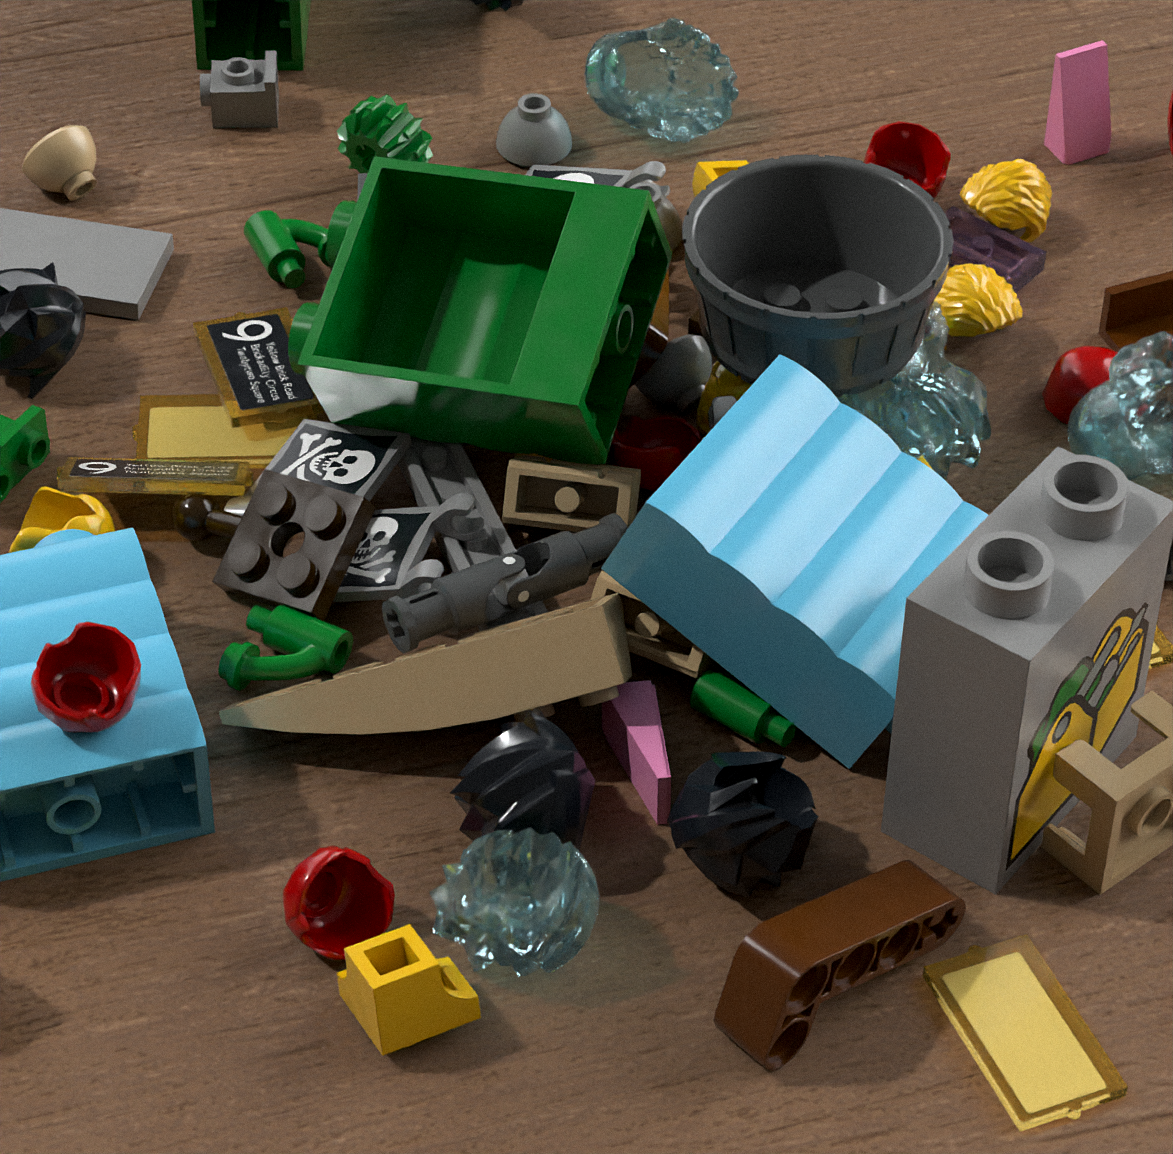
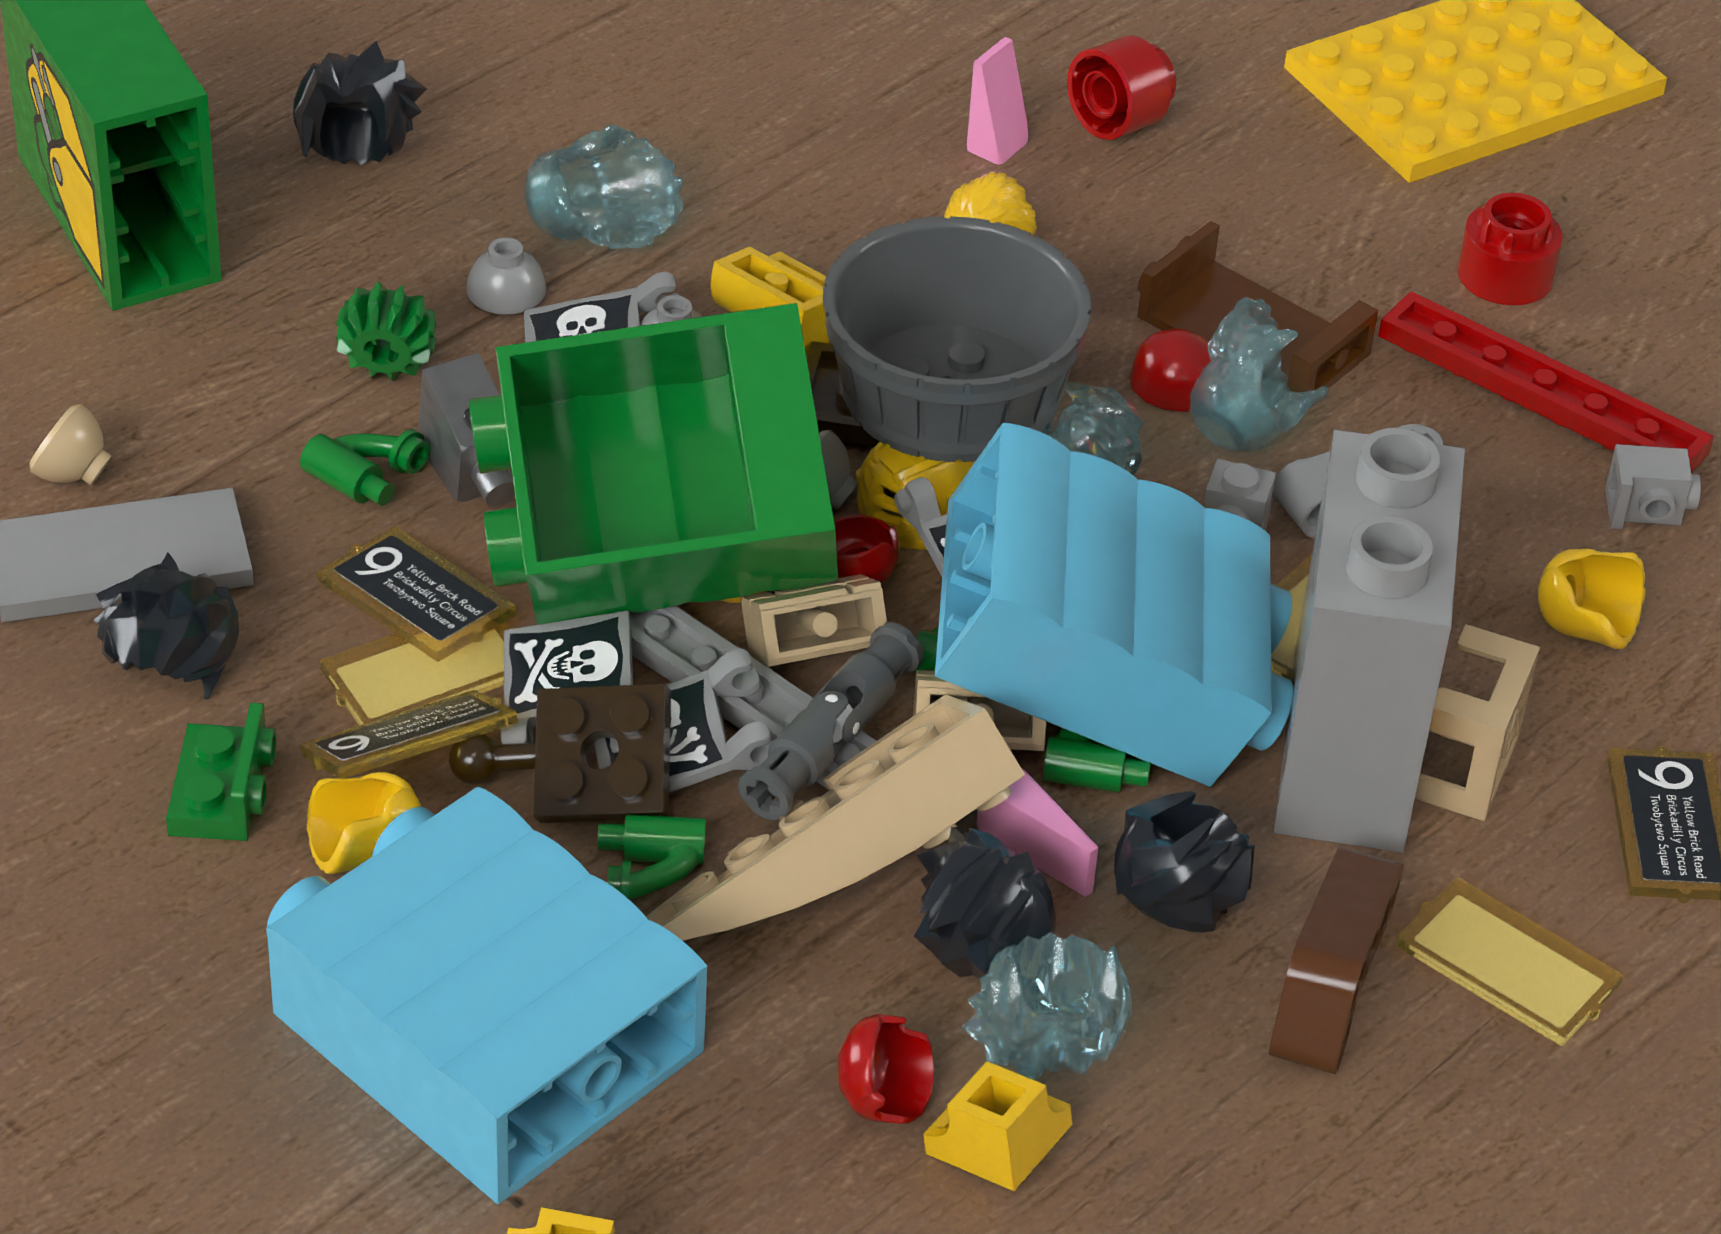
camera: 30 degrees left, 0 degrees up
red hair [31,622,141,733] -> none
light grey brick [200,51,279,128] -> none
red hair [864,121,951,198] -> none

